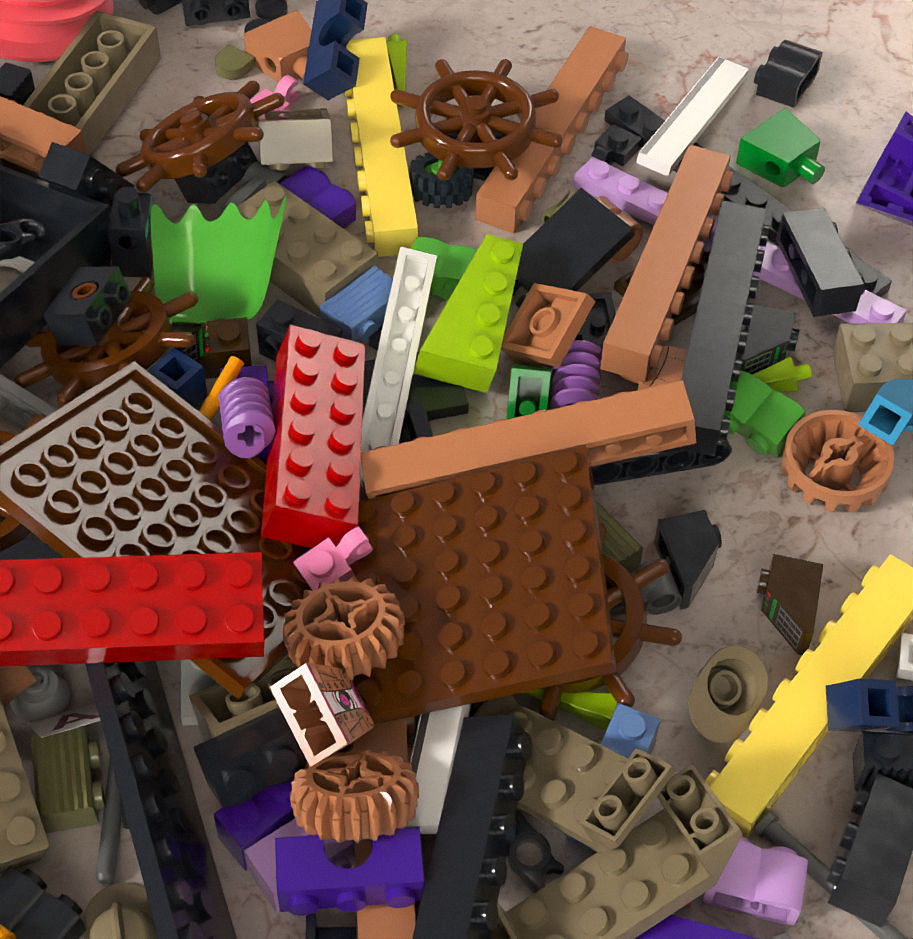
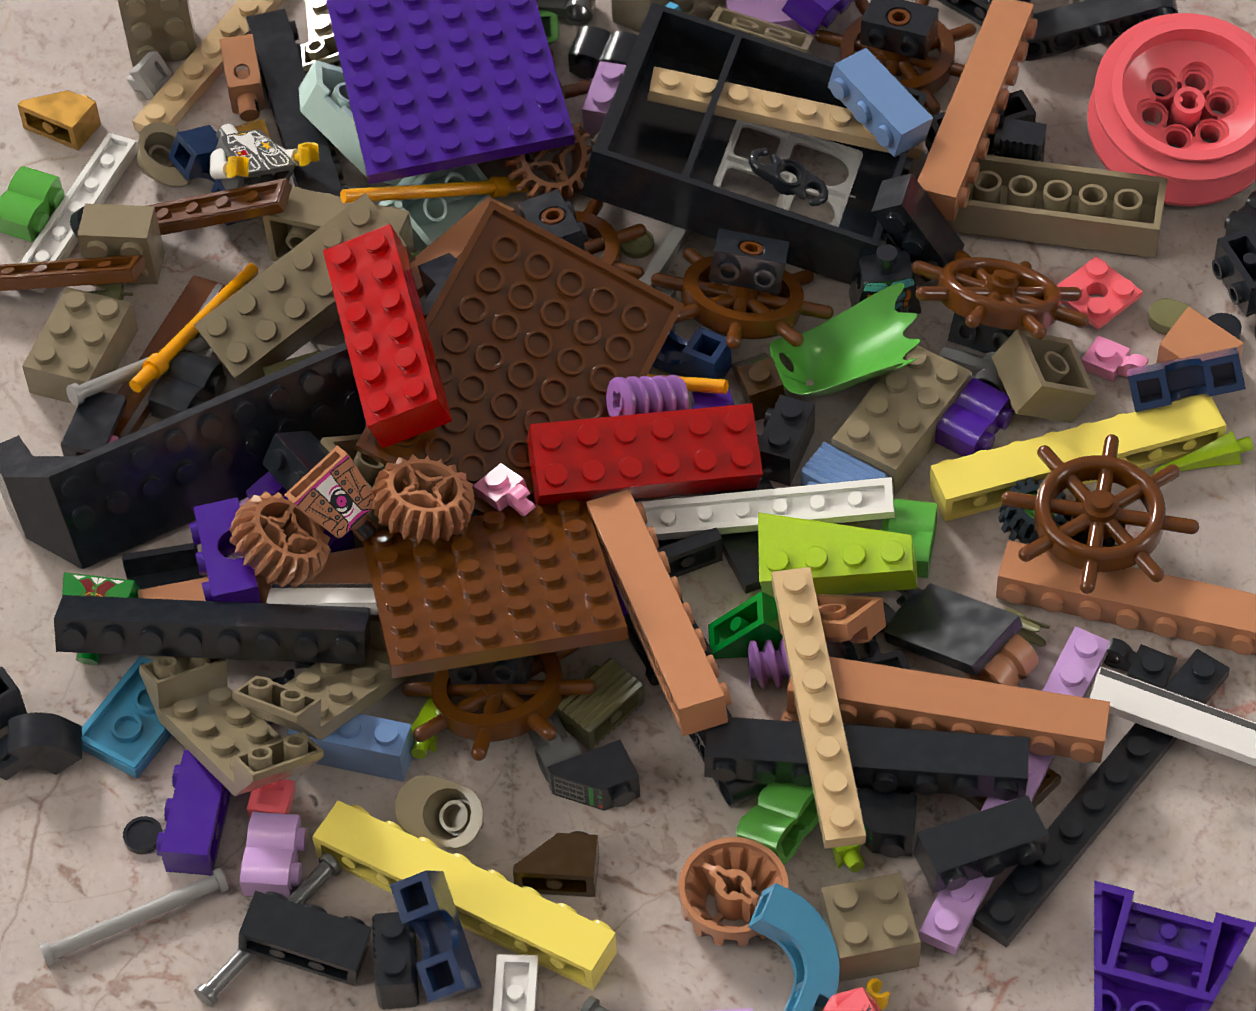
camera: 85 degrees right, 0 degrees up
green torso [736,108,825,187] -> none
none -> tan plate [771,567,866,849]
none -> coral piece [1057,256,1143,330]

